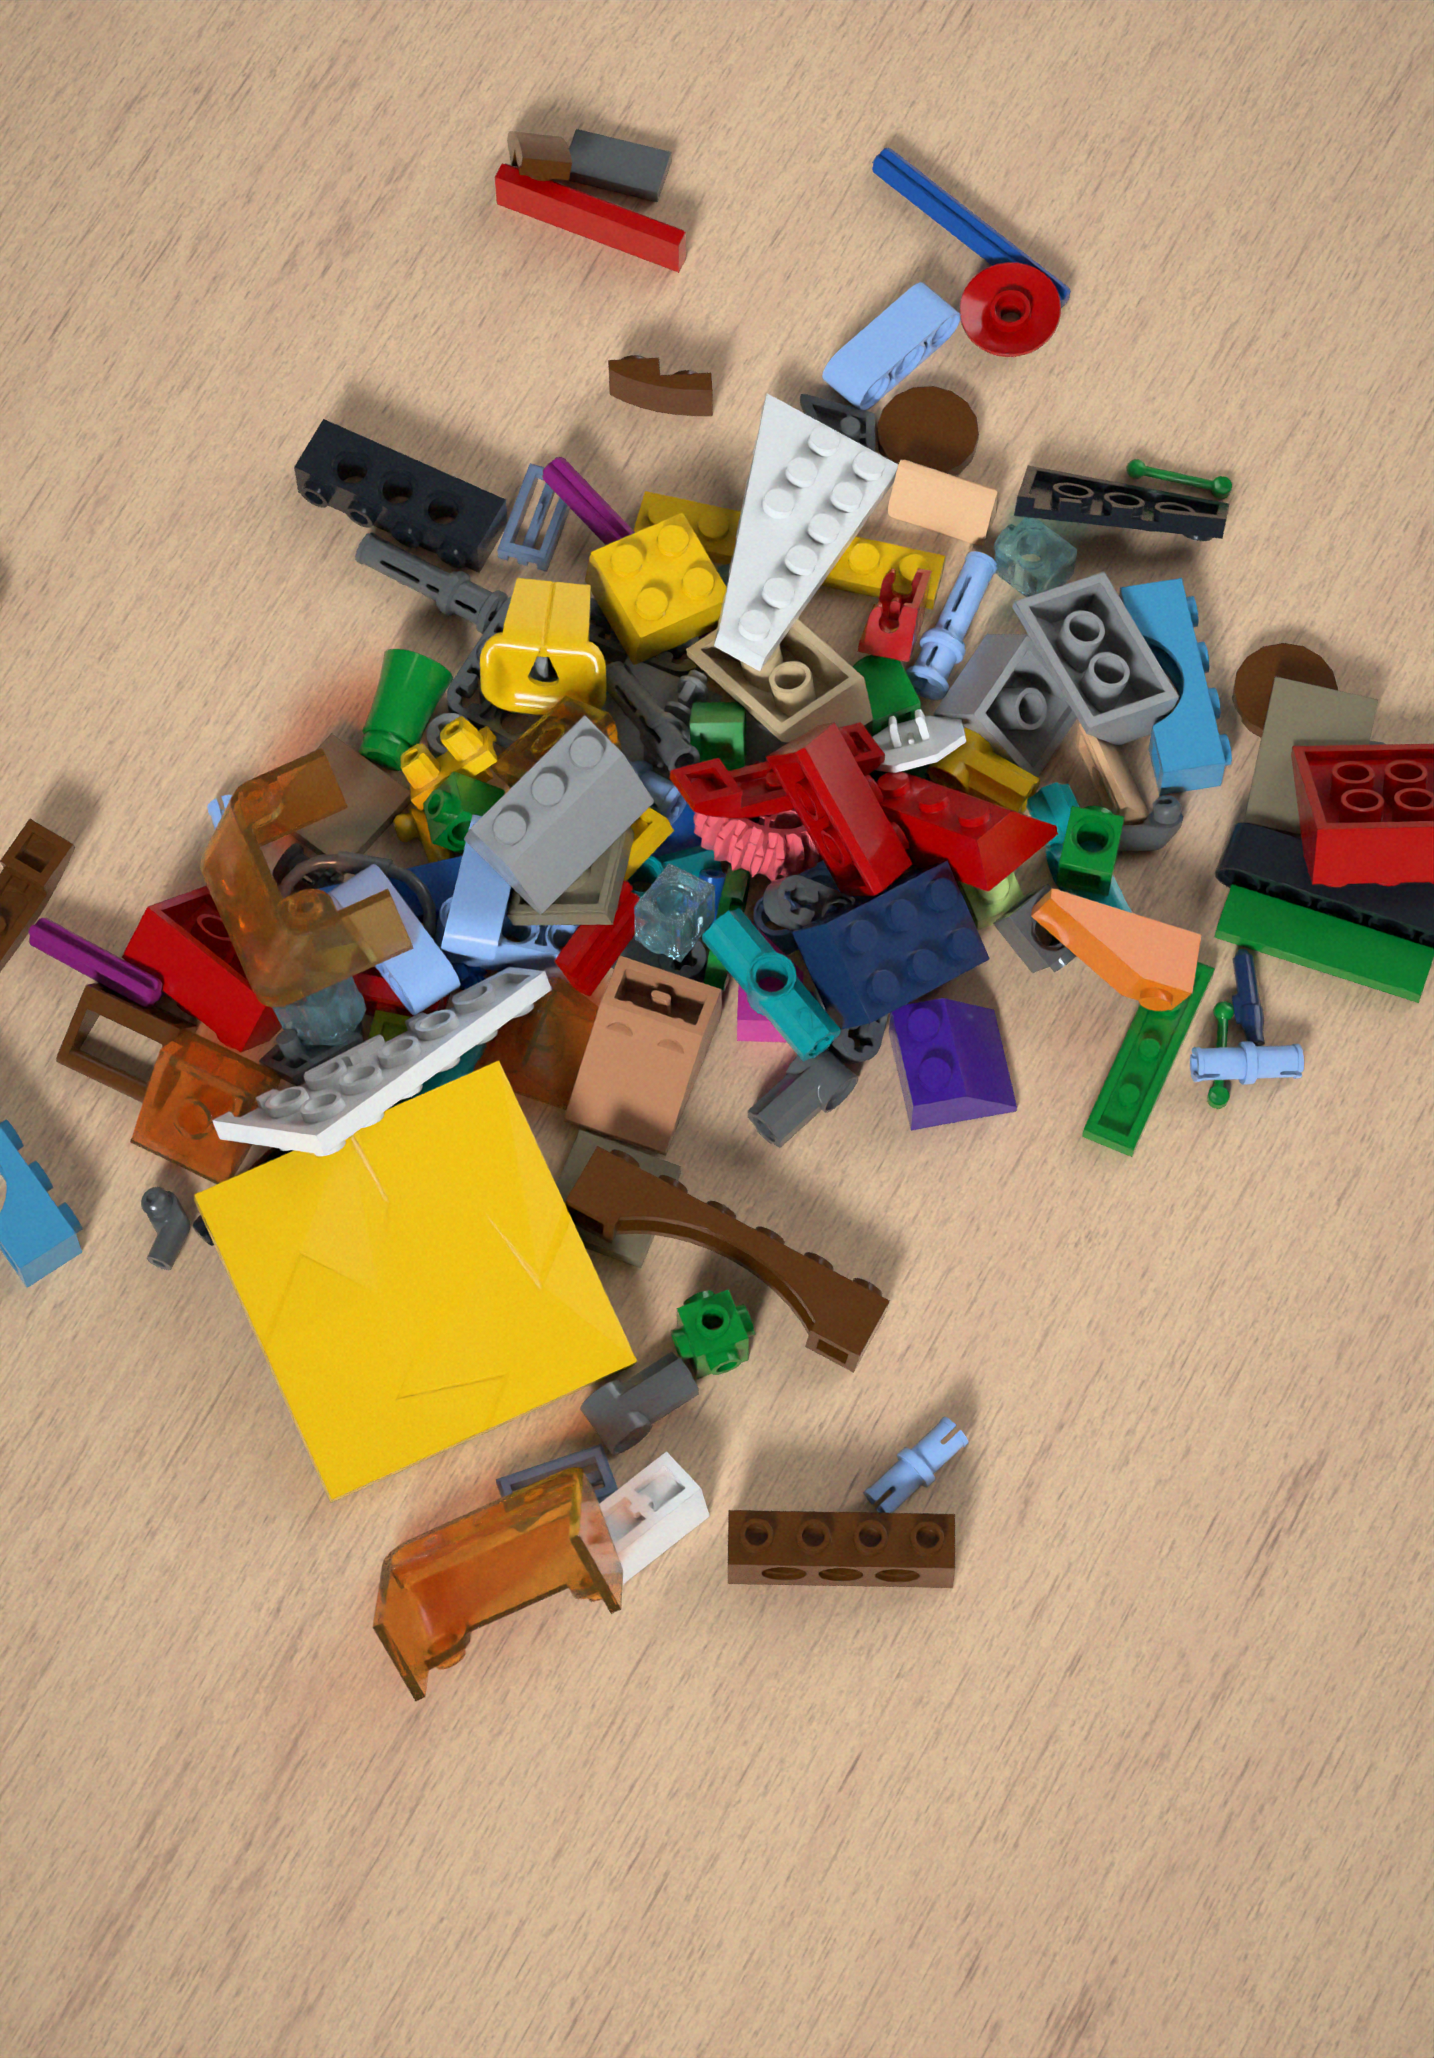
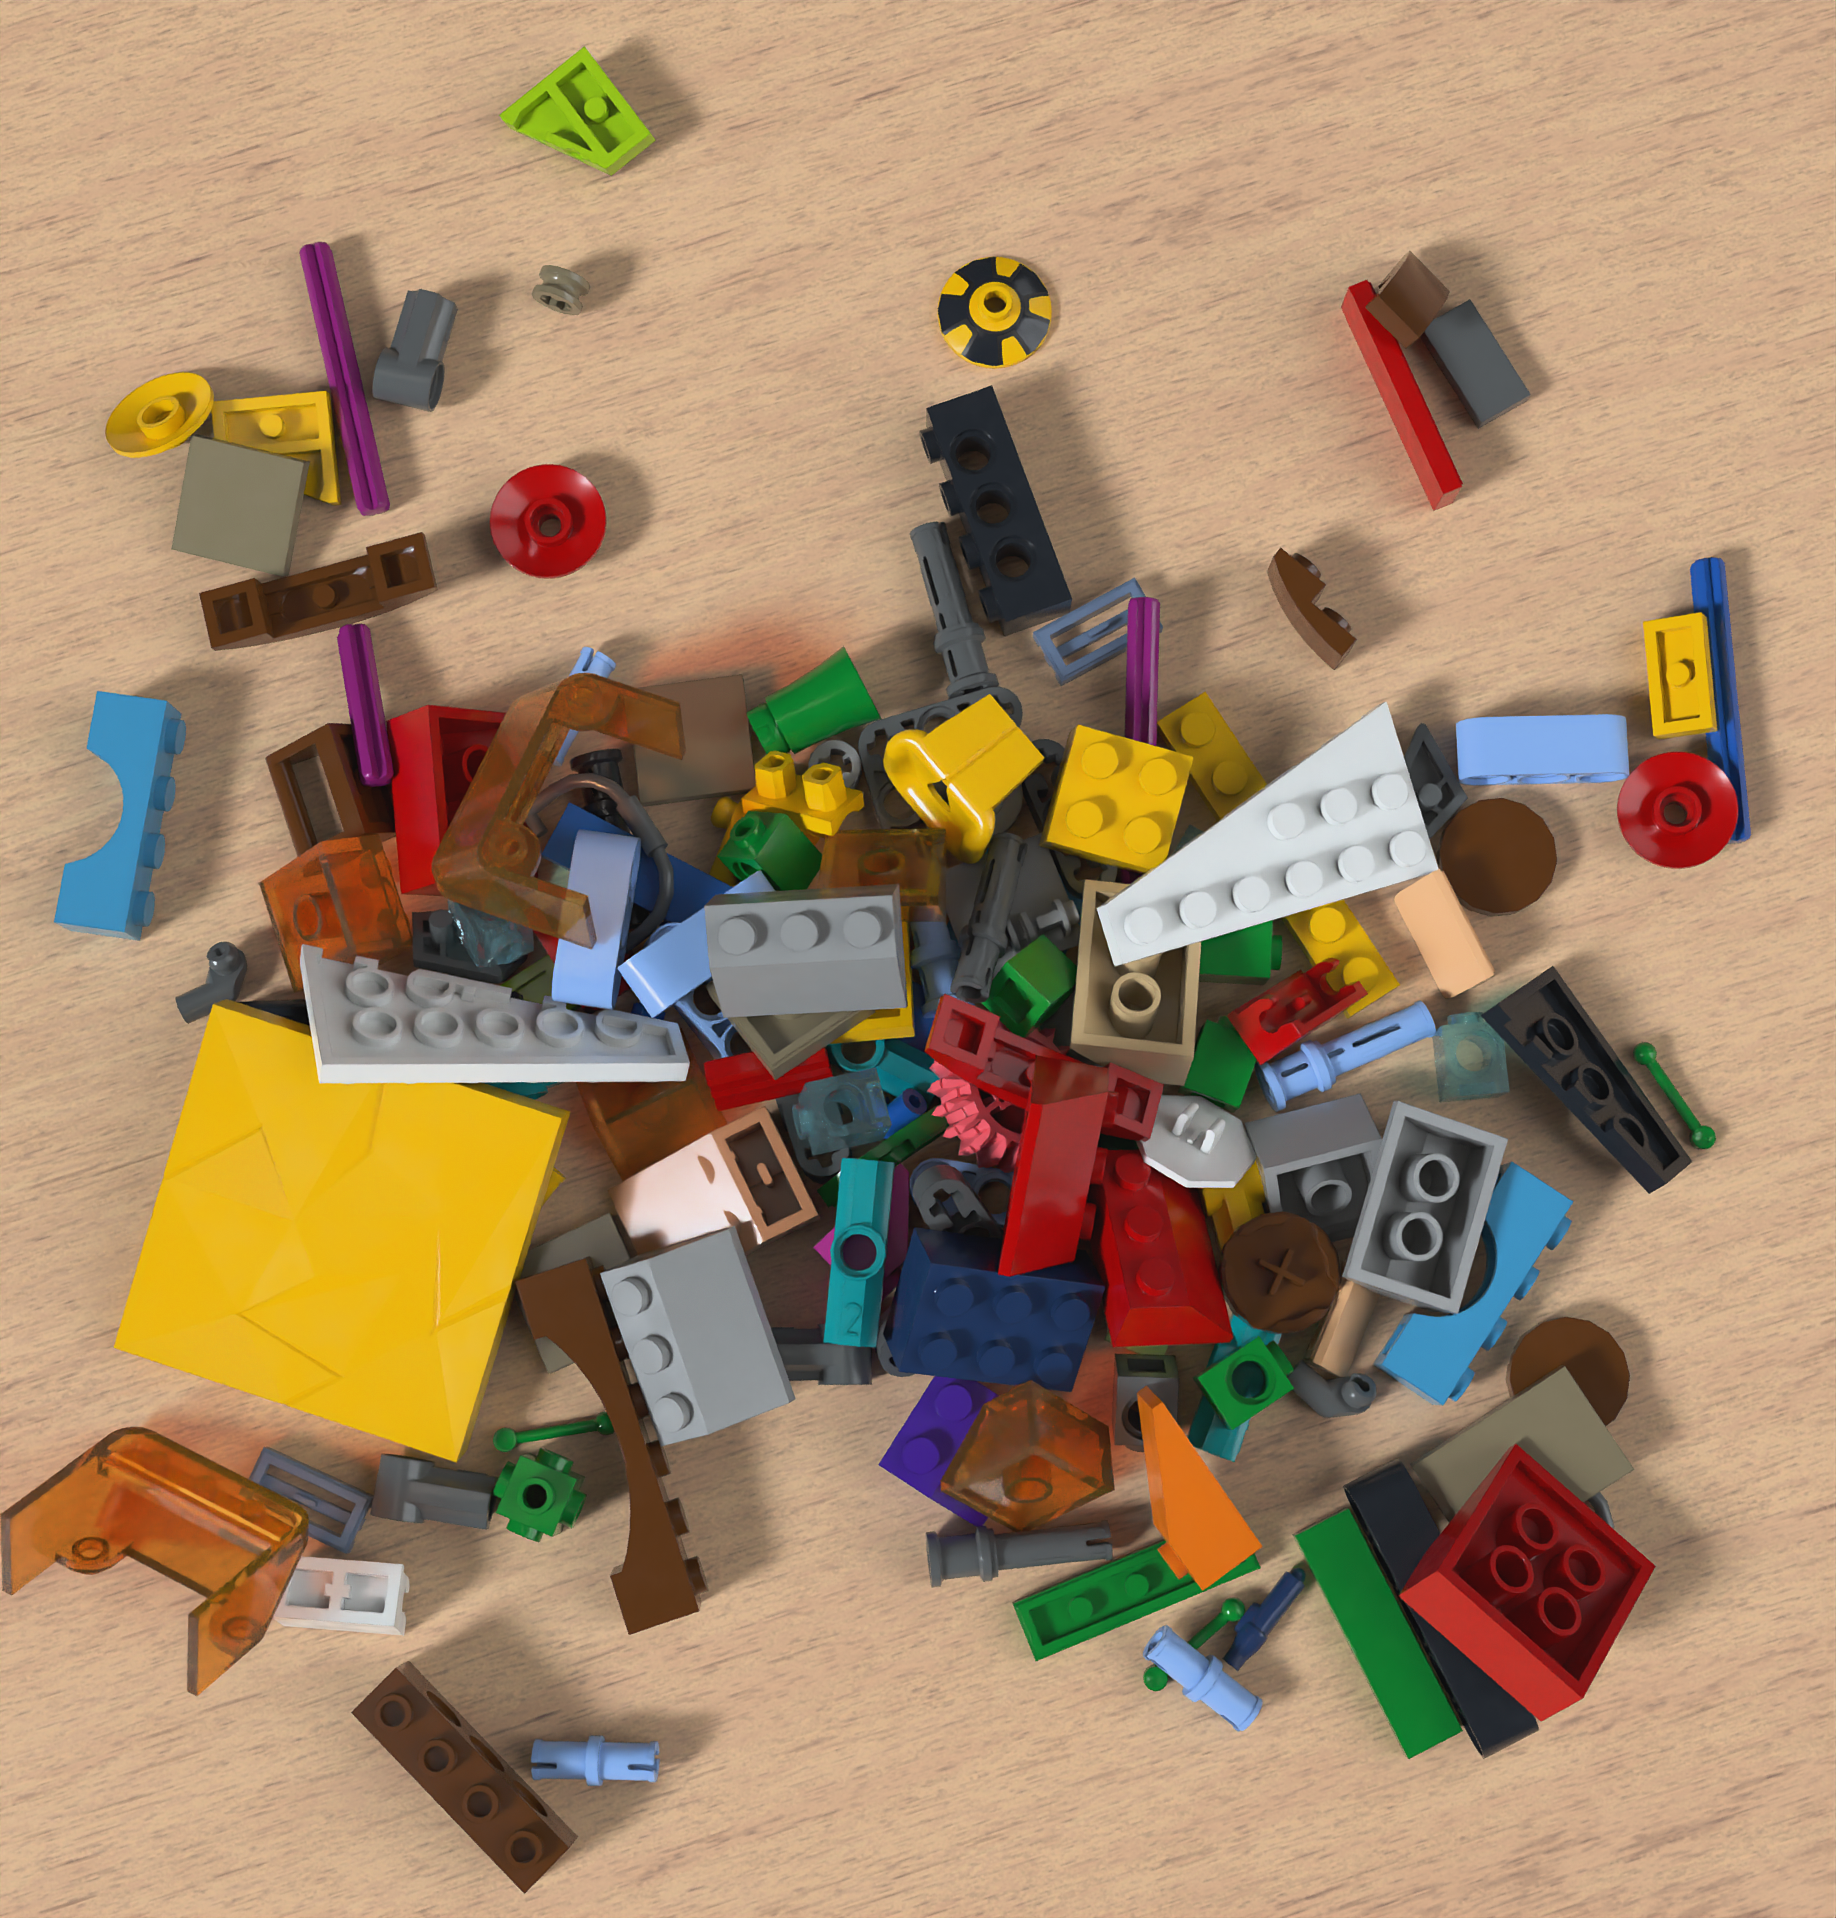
camera: 45 degrees right, 15 degrees up
none -> red dish [490,464,607,579]
none -> green hinge [493,1411,615,1452]
none -> light grey slope [600,1226,796,1446]
none -> dark grey pin [925,1520,1113,1588]
none -> dish [938,257,1052,369]
none -> clear orange slope [940,1380,1115,1532]
none -> green brick [1199,920,1282,985]
none -> reddish brown tile [1217,1211,1342,1334]
none -> yellow plate [1643,612,1717,740]

